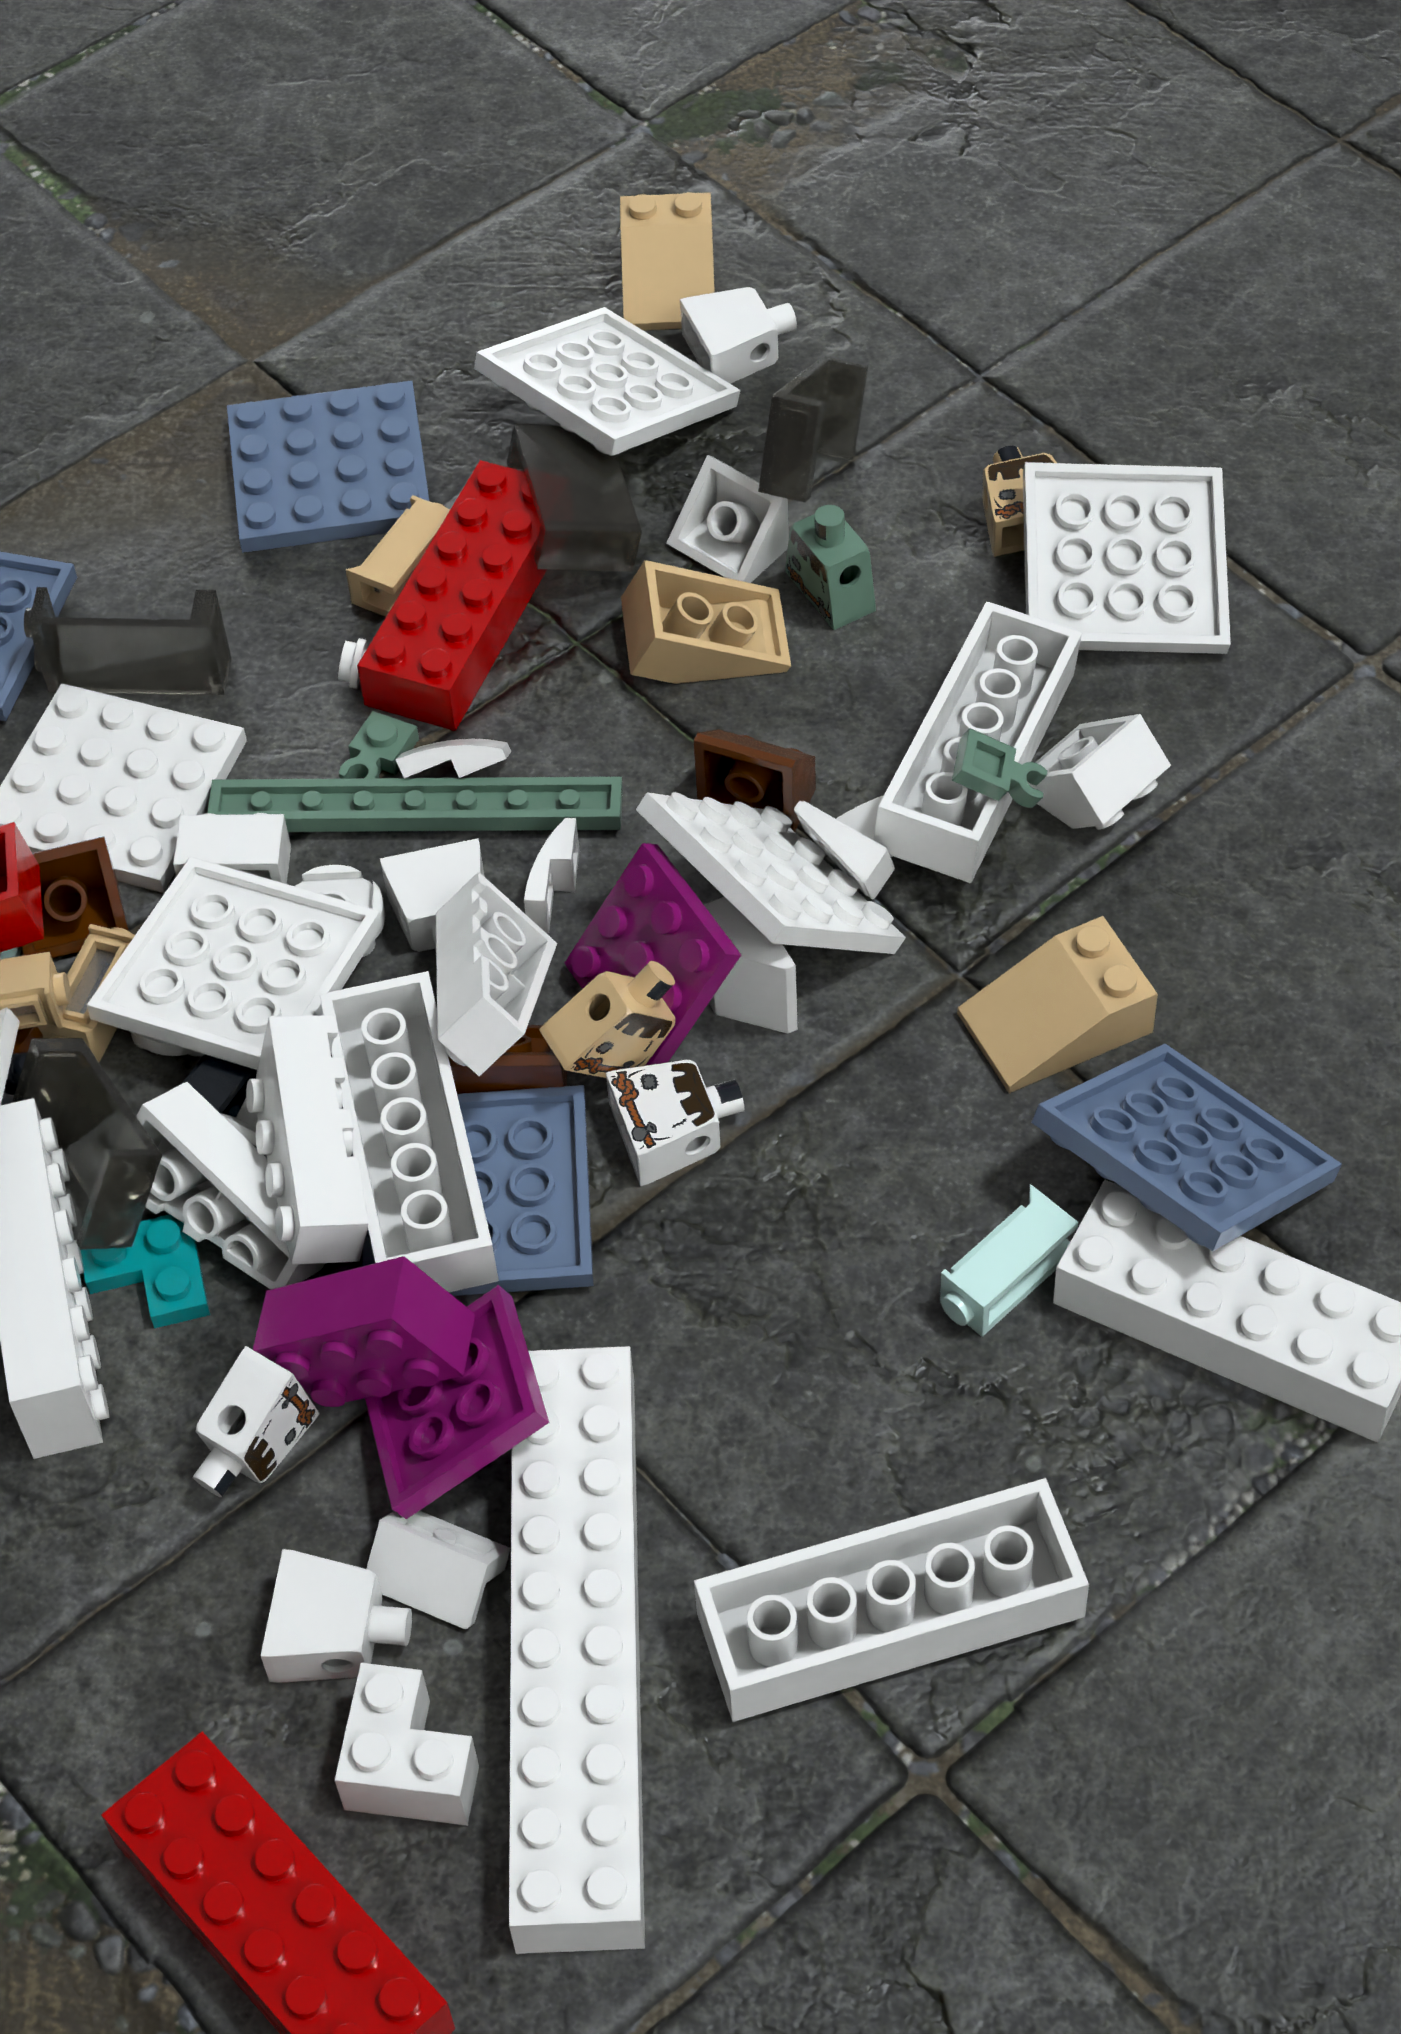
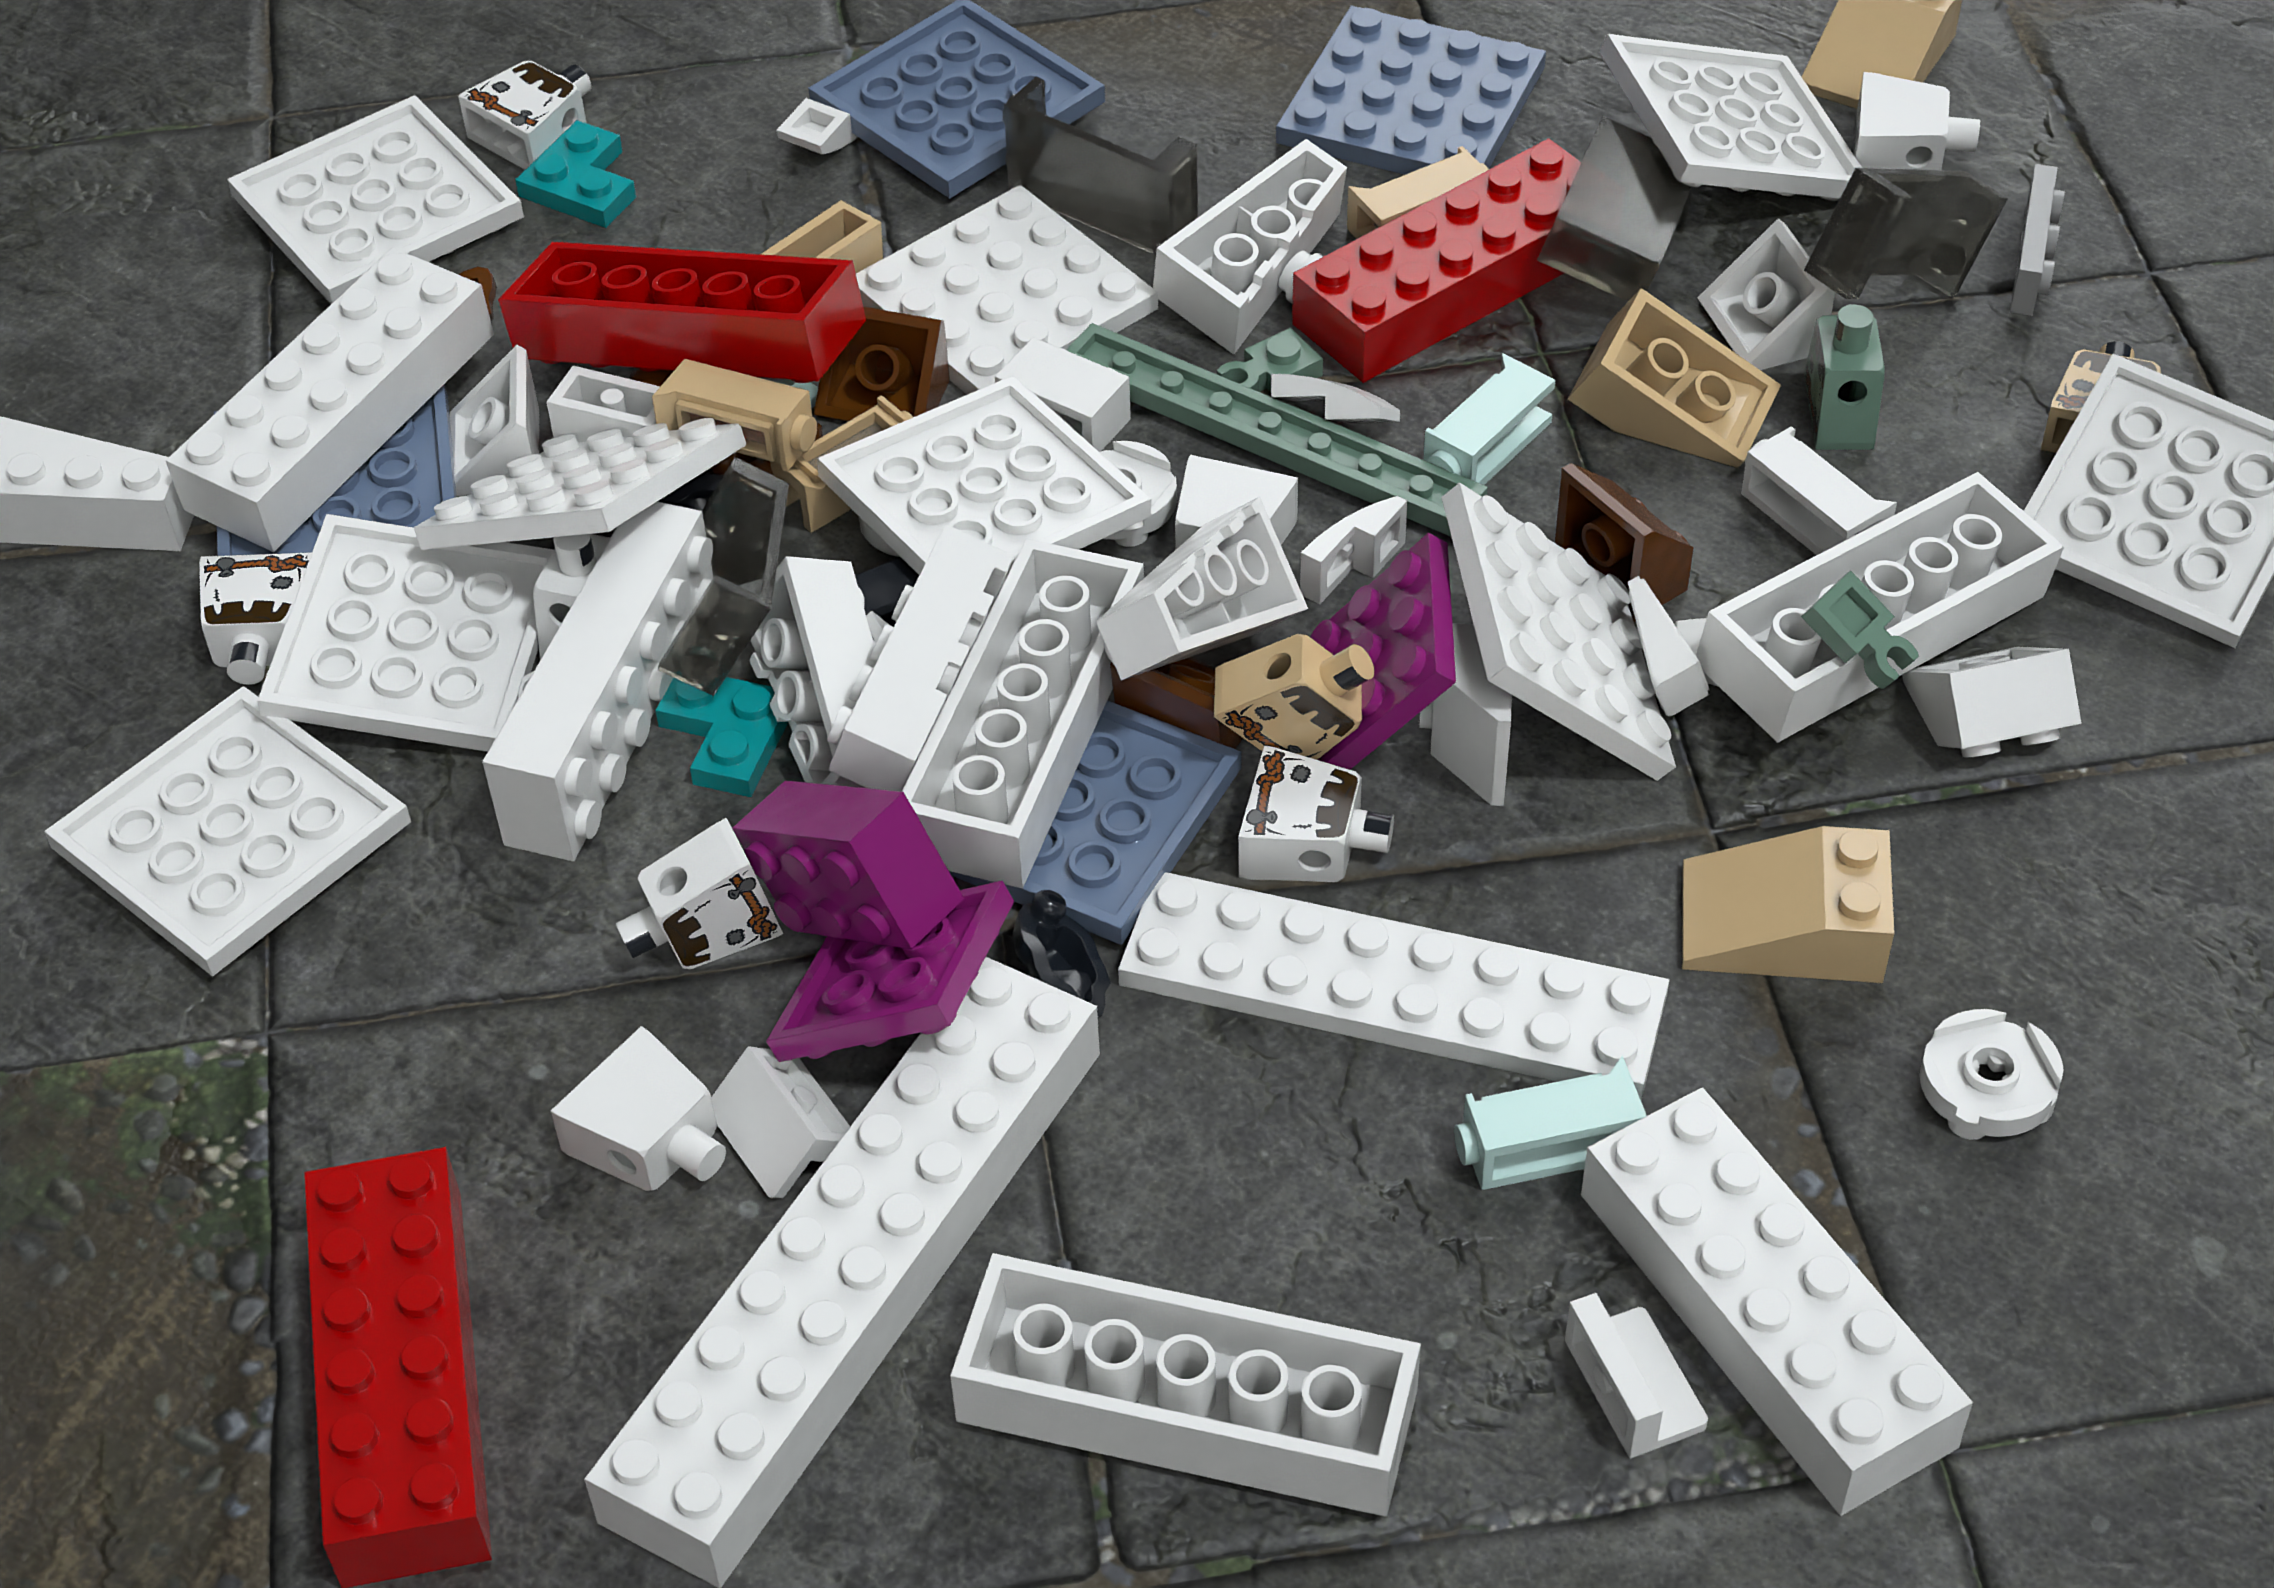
camera: 30 degrees right, 5 degrees down
white brick [335,1663,479,1826] -> none
sand blue plate [1031,1044,1342,1251] -> none
none -> black arm [1013,890,1111,1018]
none -> white plate [1118,872,1669,1100]
none -> white wedge [1153,139,1347,355]
none -> light aqua window [1423,353,1555,485]
none -> white panel [1565,1293,1708,1459]
none -> white window [1741,426,1897,555]
none -> white plate [1919,1009,2063,1140]
none -> light grey plate [2010,164,2065,316]

